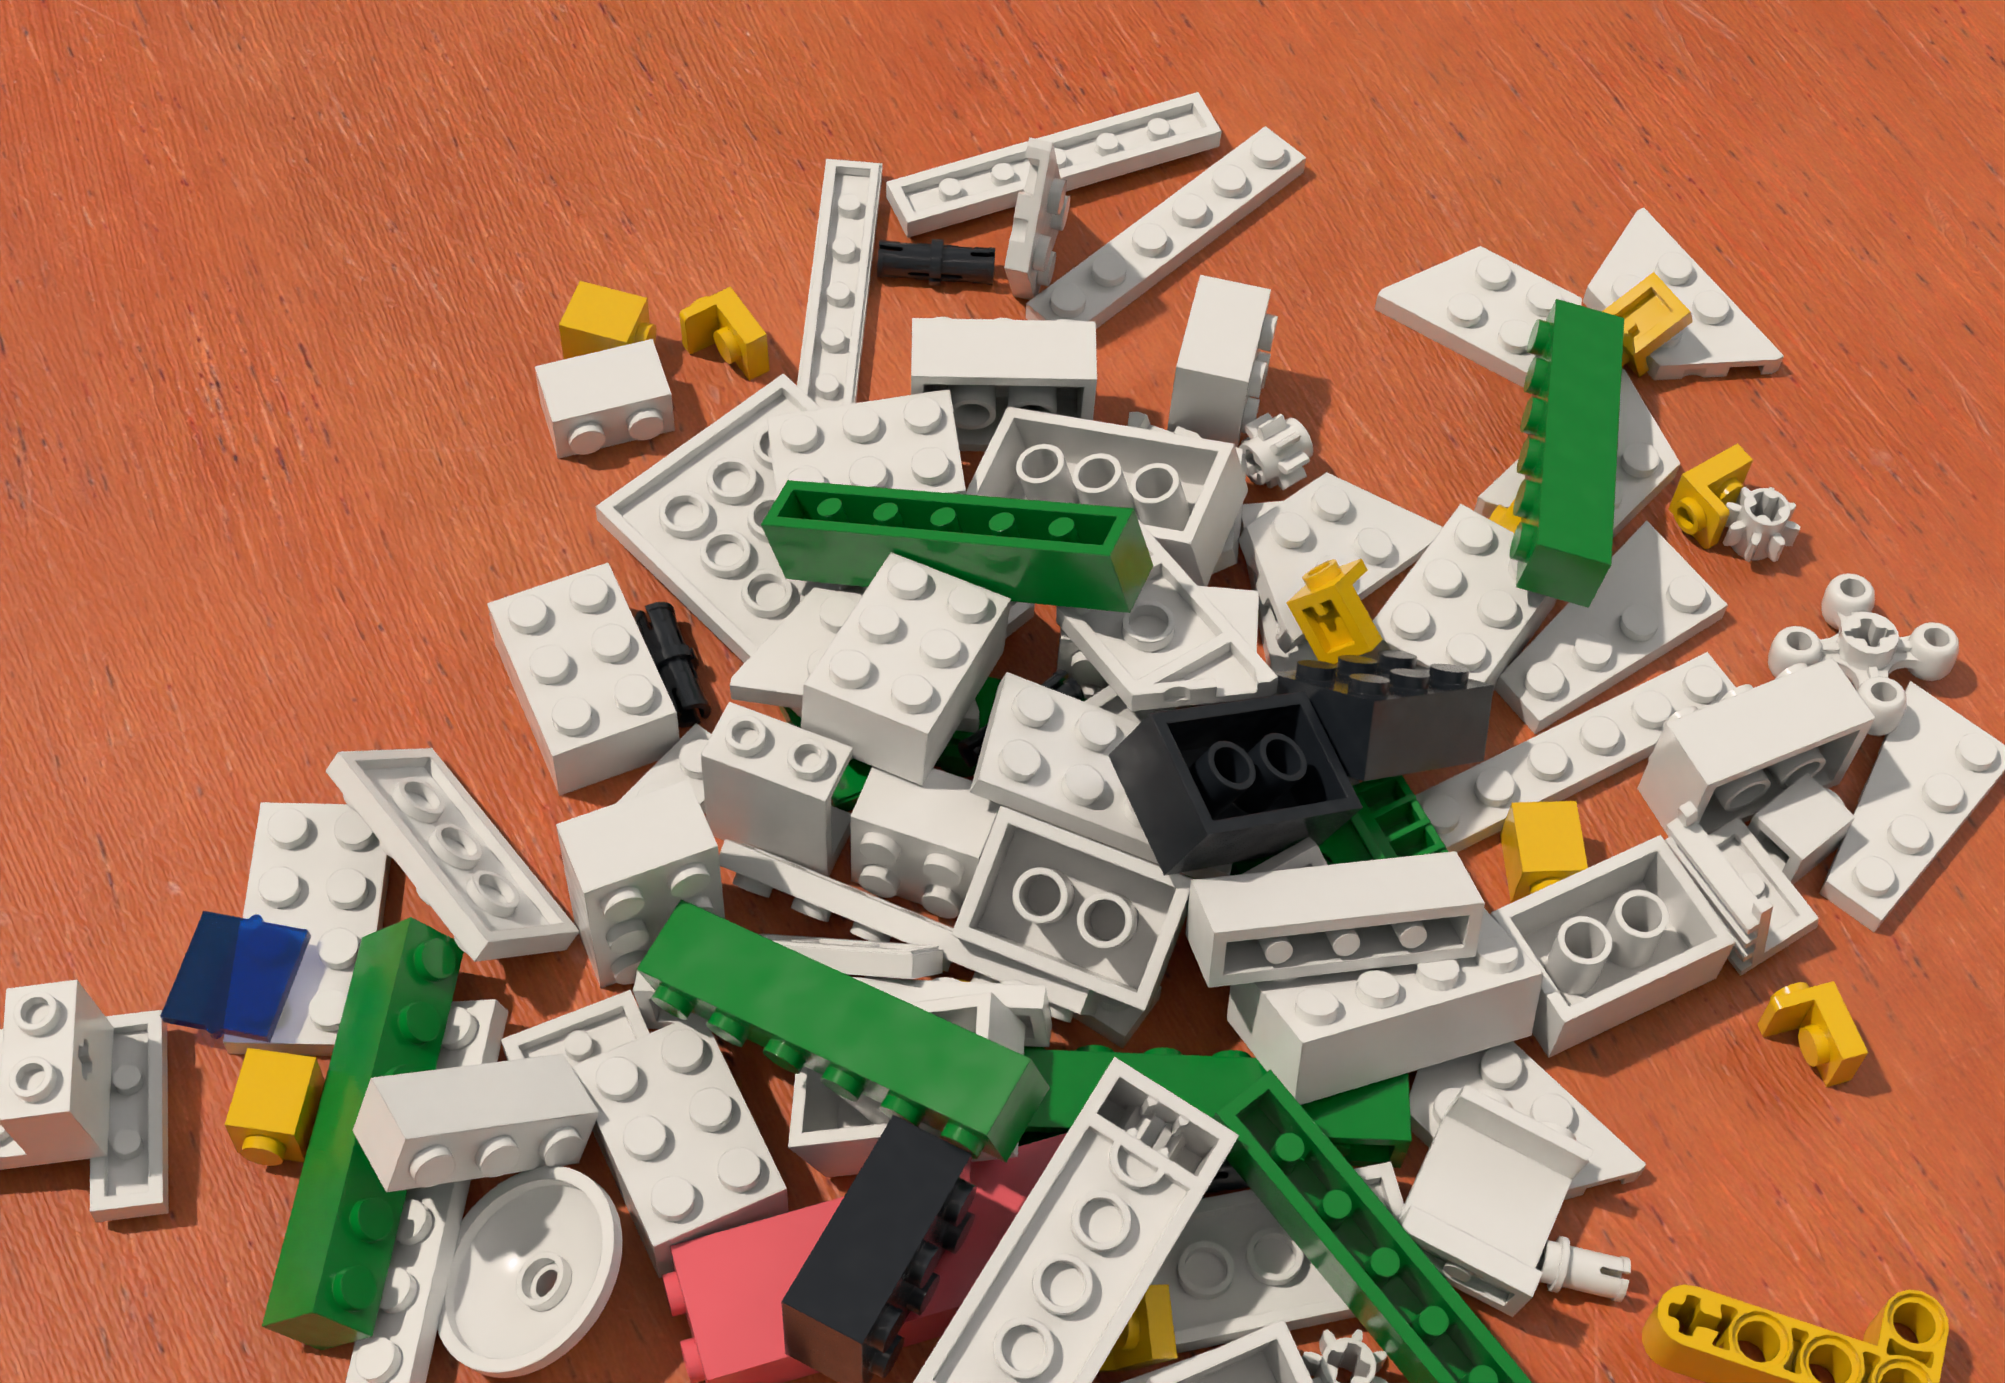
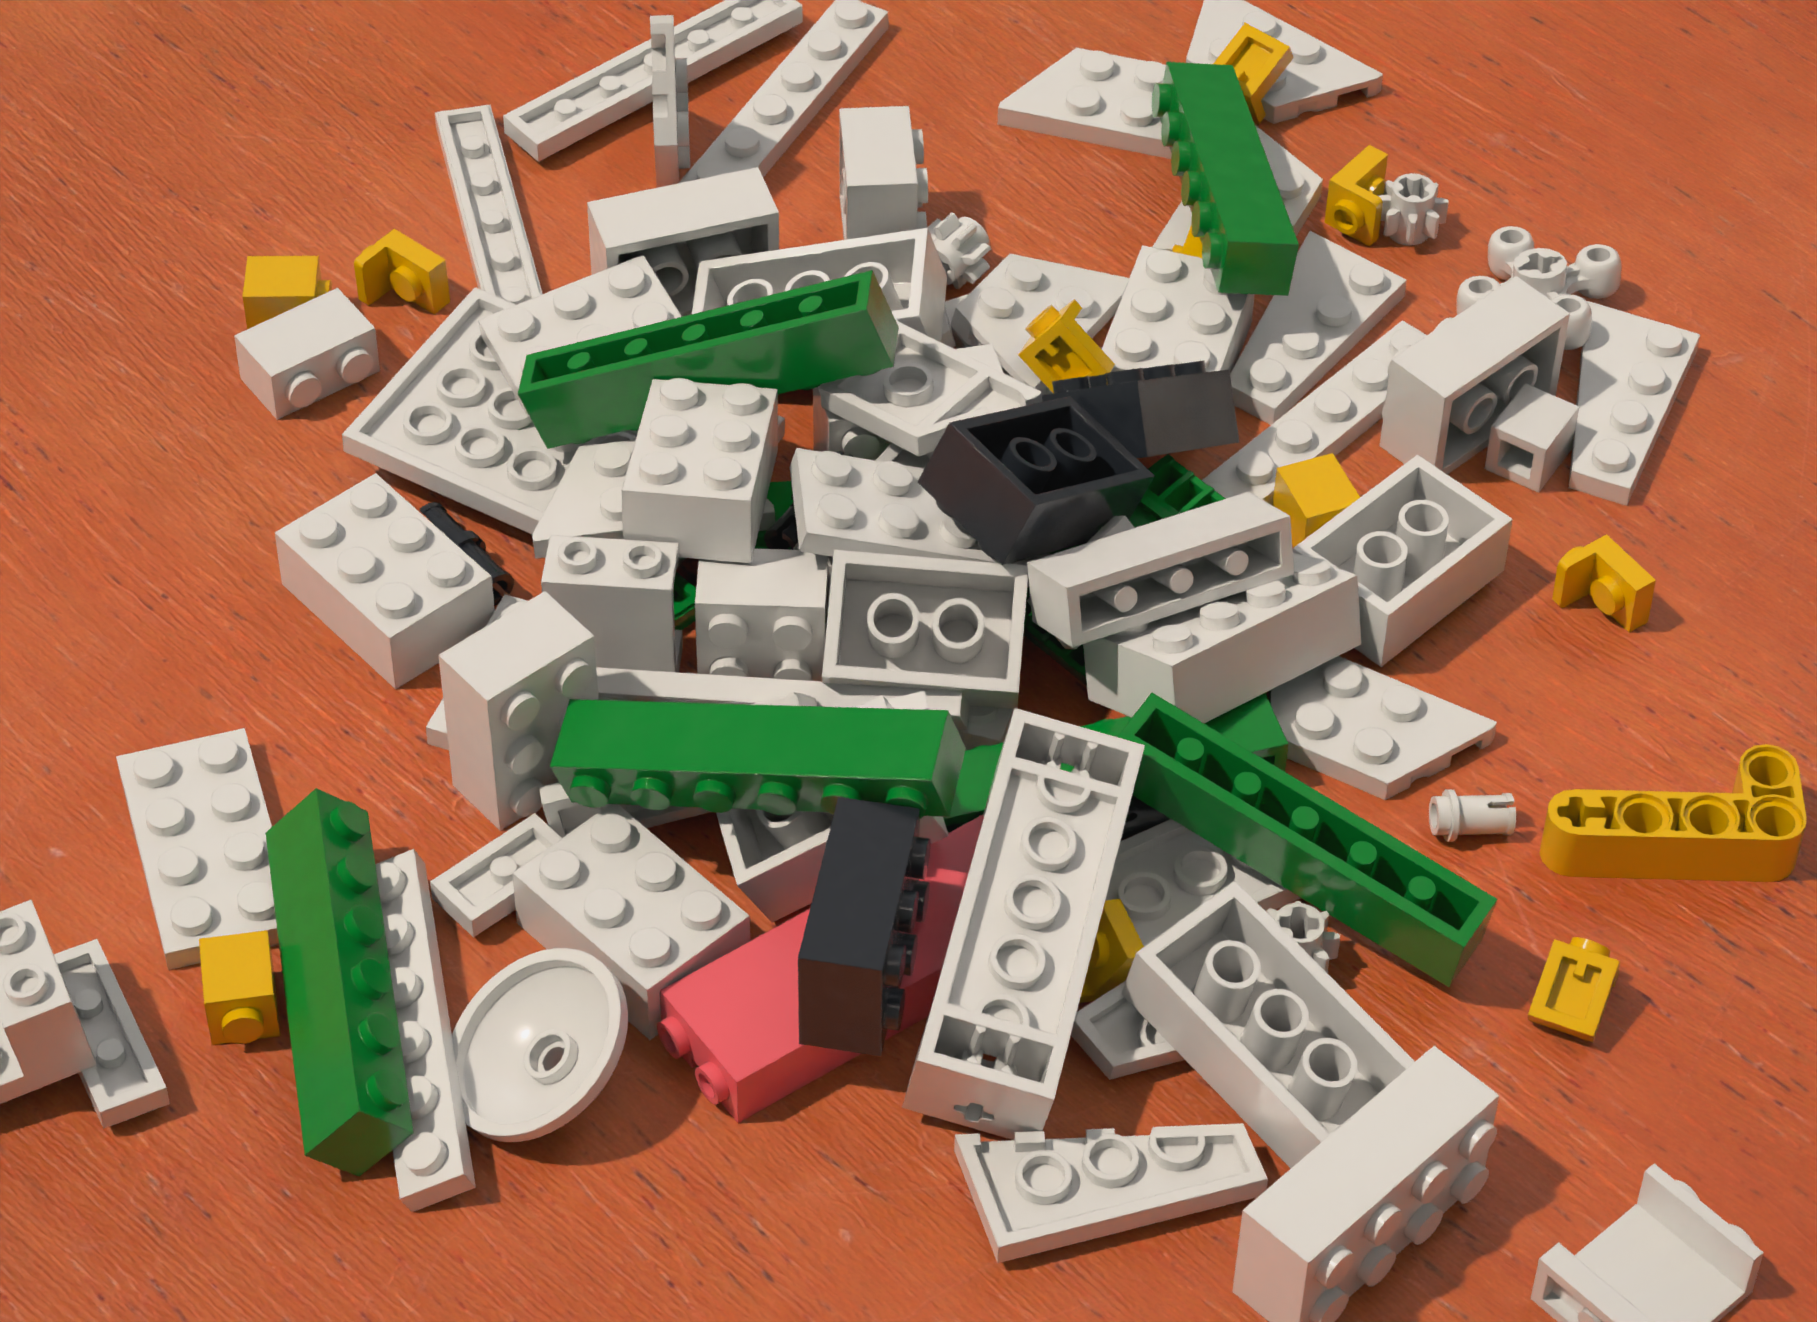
camera: 15 degrees left, 10 degrees down
clear blue piece [160,911,311,1043] -> none
white plate [326,748,580,962] -> none
white brick [353,1054,599,1192] -> none
black pin [877,239,995,286] -> none
white panel [1397,1084,1594,1317] -> none
white plate [1665,800,1819,976] -> none

